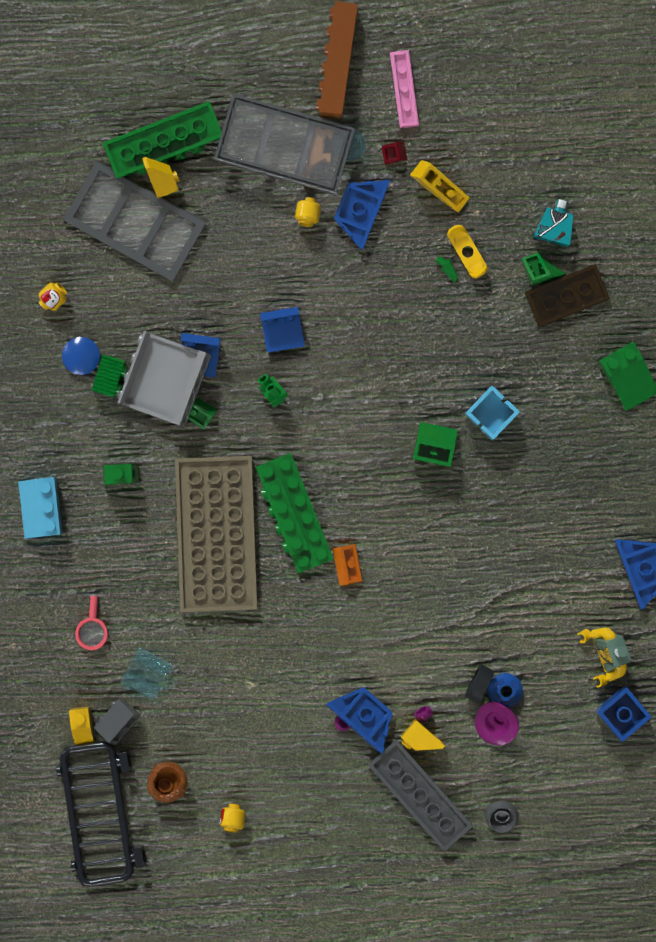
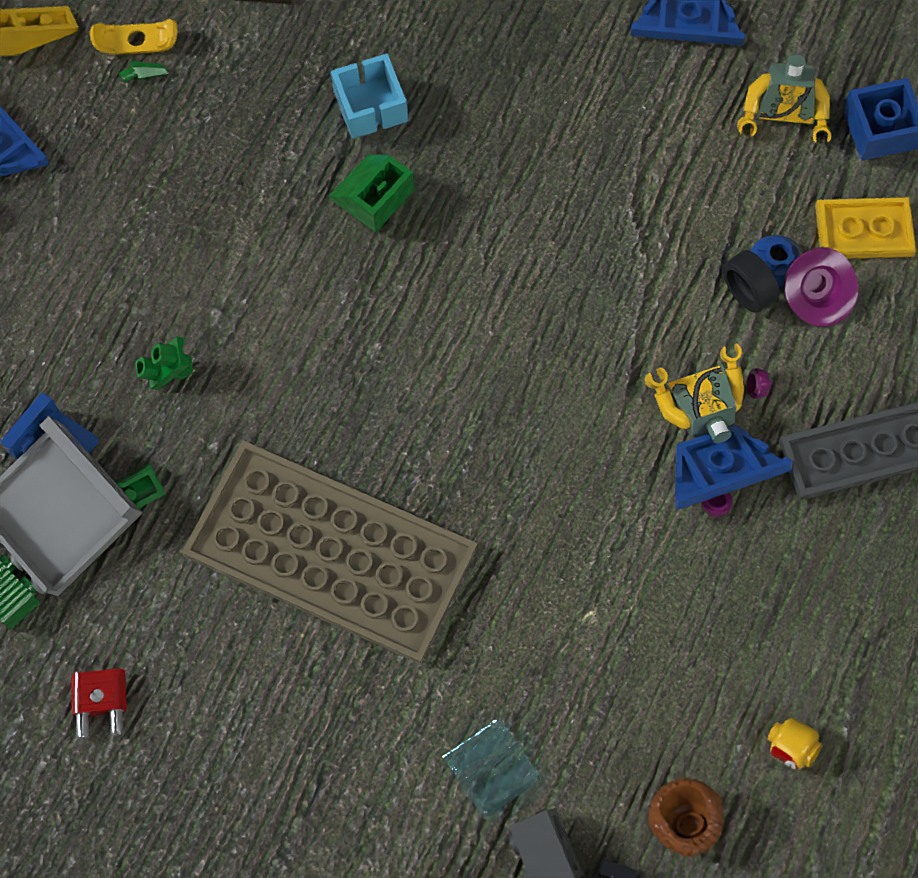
camera: 60 degrees left, 20 degrees down
medium azure slope [18,477,63,539] -> none
piece [75,596,108,650] -> none
green torso [102,464,140,485] -> none
green plate [256,453,334,574] -> none
blue bracket [260,307,305,353] -> none
orange slope [333,544,363,586] -> none
yellow slope [401,719,445,751] -> none
none -> red piece [71,669,126,739]
none -> torso [645,344,744,444]
none -> yellow tile [815,197,916,259]

